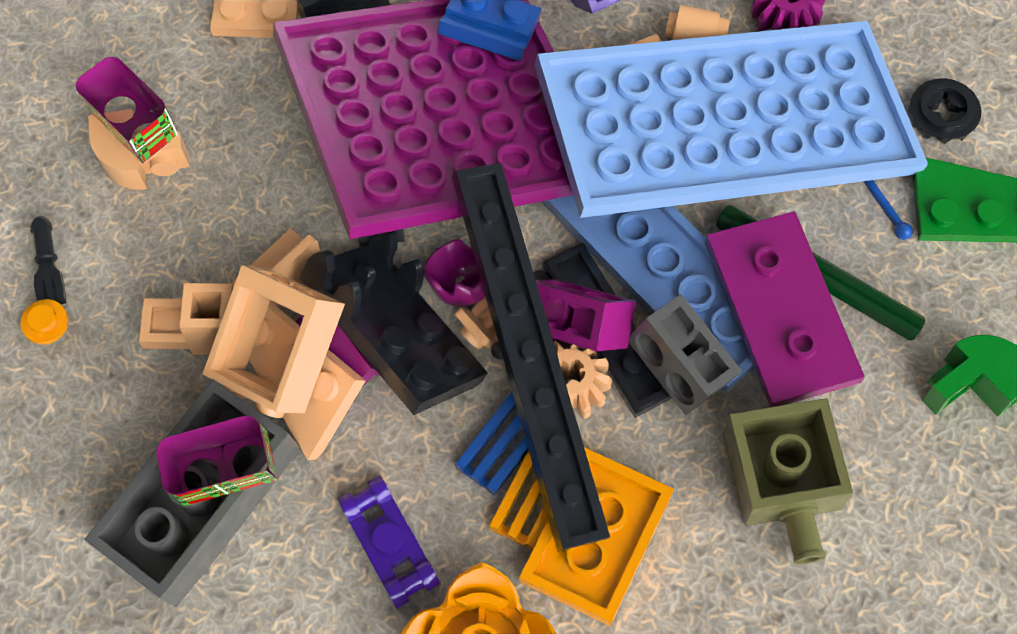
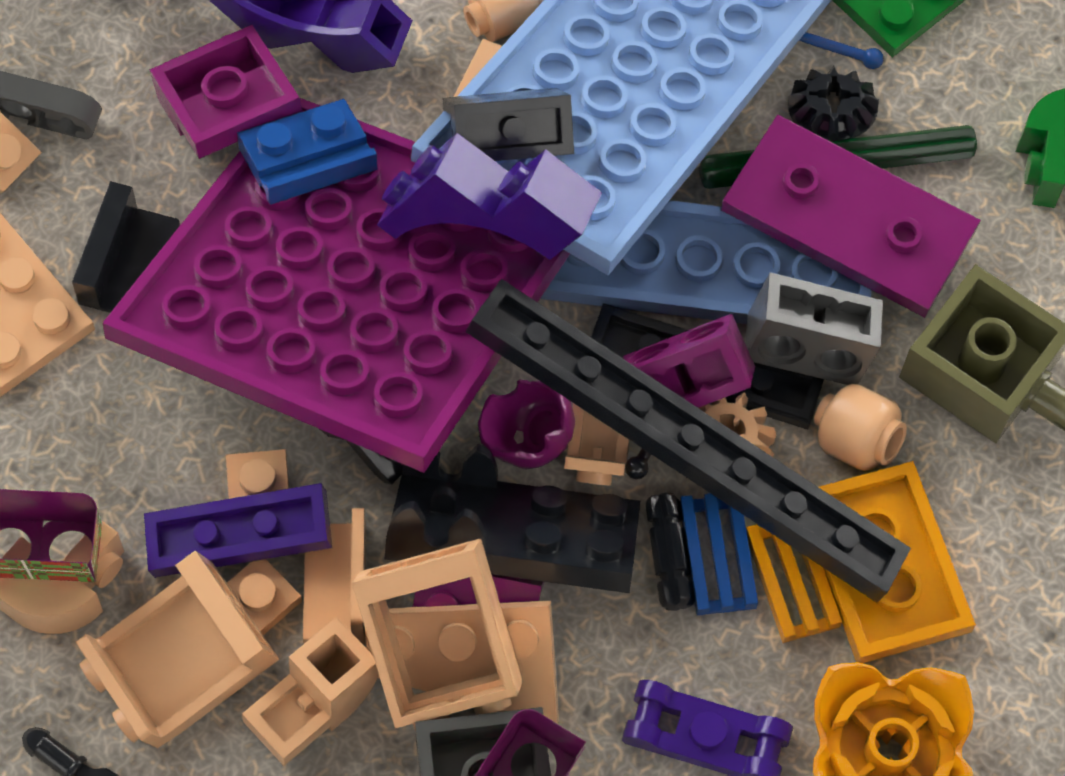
camera: 50 degrees left, 0 degrees up
none -> light nougat panel [76,551,280,748]
none -> dark purple plate [144,483,332,578]
none -> light nougat plate [226,449,289,499]
none -> light nougat plate [227,559,302,635]
none -> dark purple arch [377,133,602,260]
none -> black panel [442,88,574,161]
none -> black axle [645,493,695,611]
none -> black gear [788,65,879,141]
none -> light nougat head [814,384,907,471]

